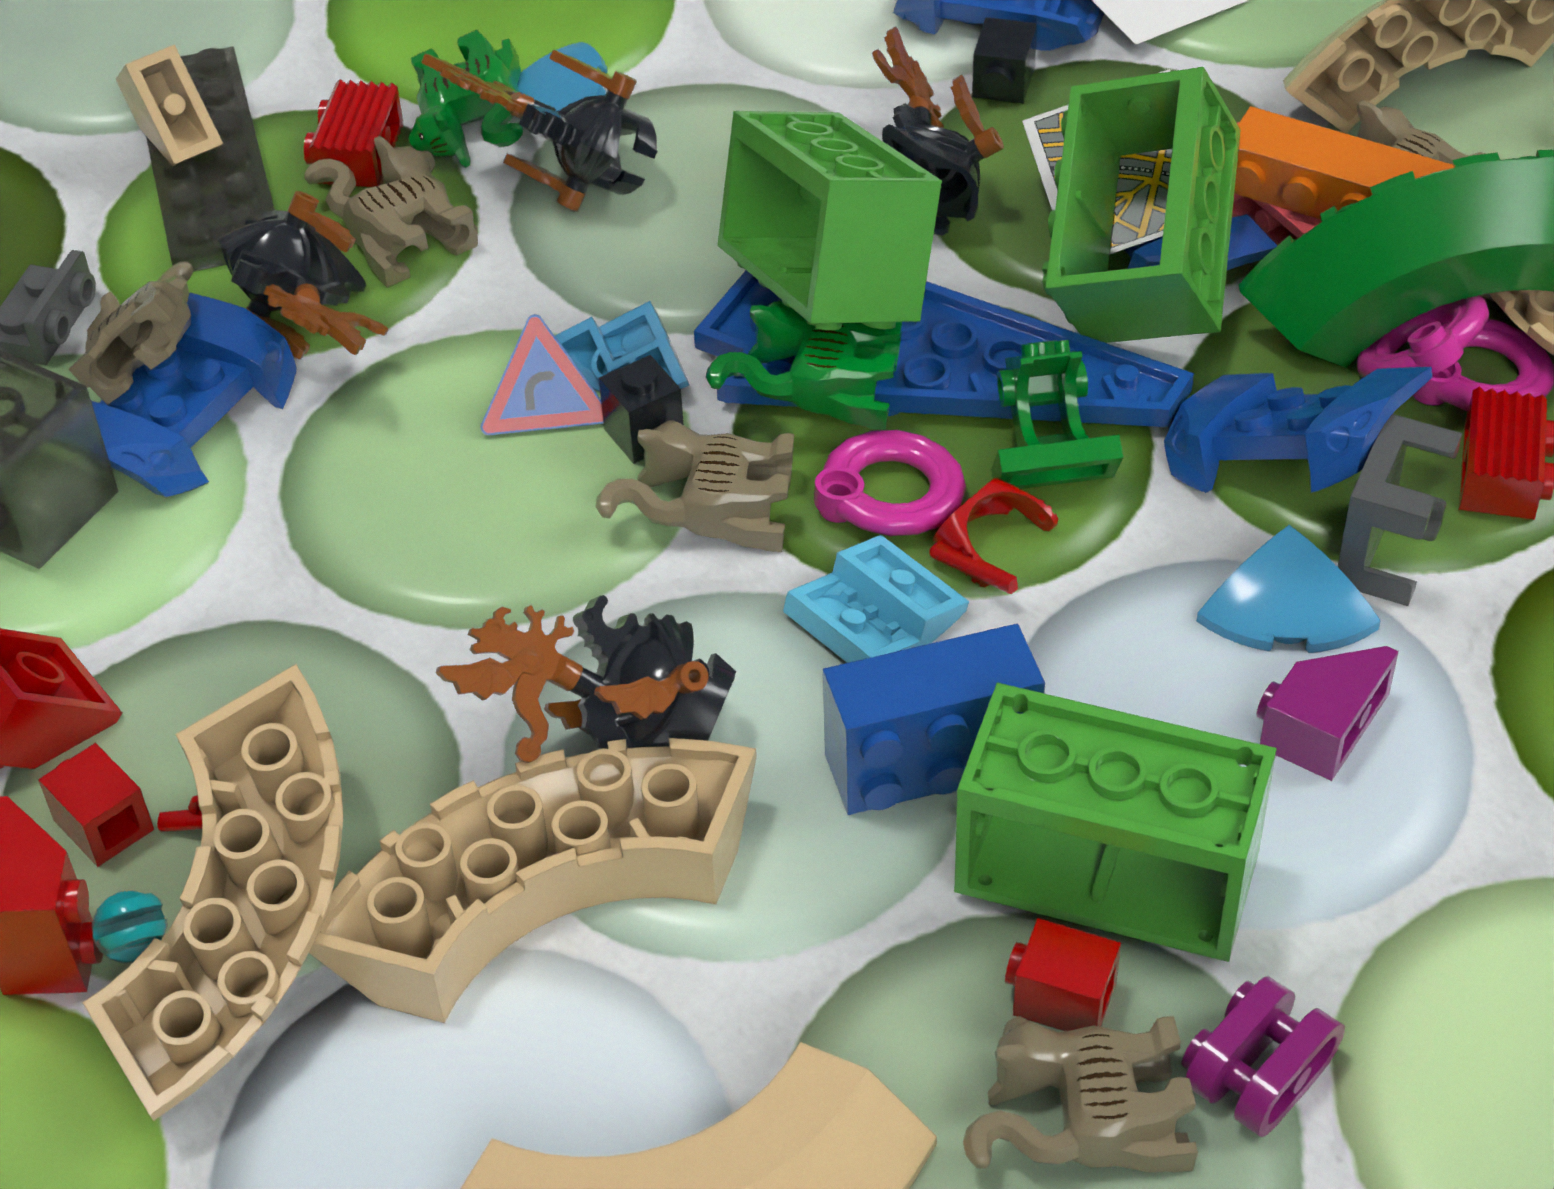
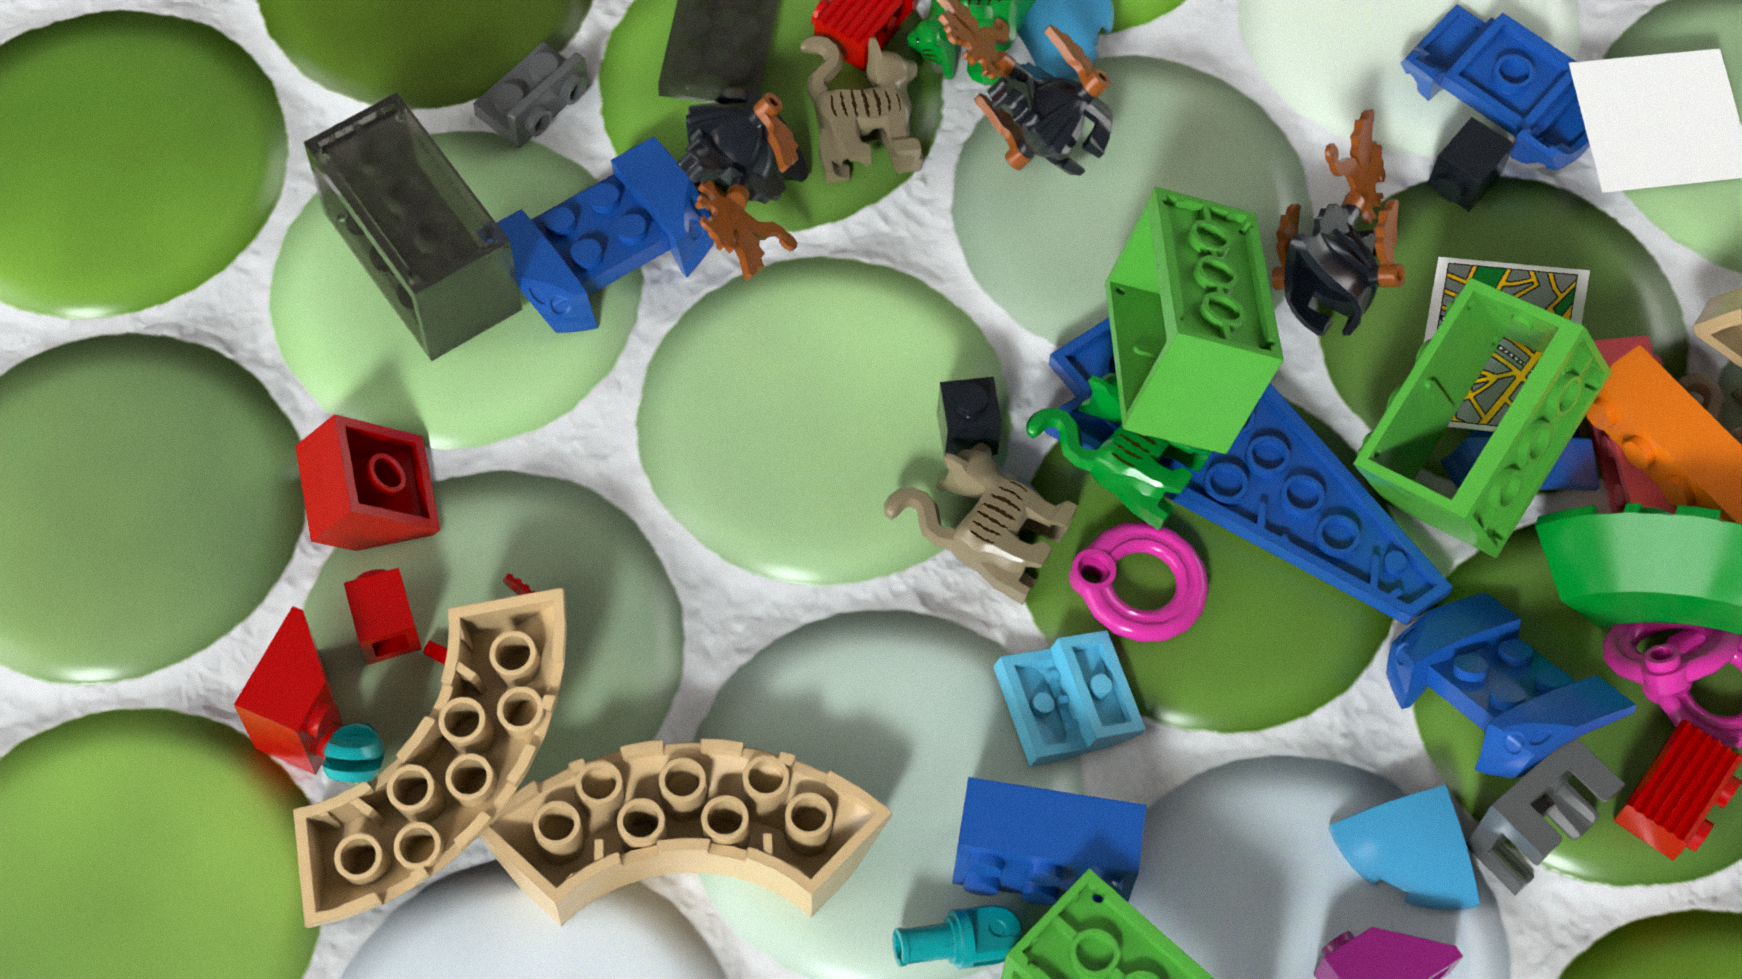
camera: 20 degrees right, 15 degrees up
dark tan animal [69,261,194,405] -> none
helmet [435,595,737,763] -> none
piece [481,314,603,435] -> none
dark azure brick [555,301,690,391] -> none
red helmet [929,477,1058,594] -> none
green tile [991,340,1124,489] -> none
none -> teal arm [892,905,1023,970]

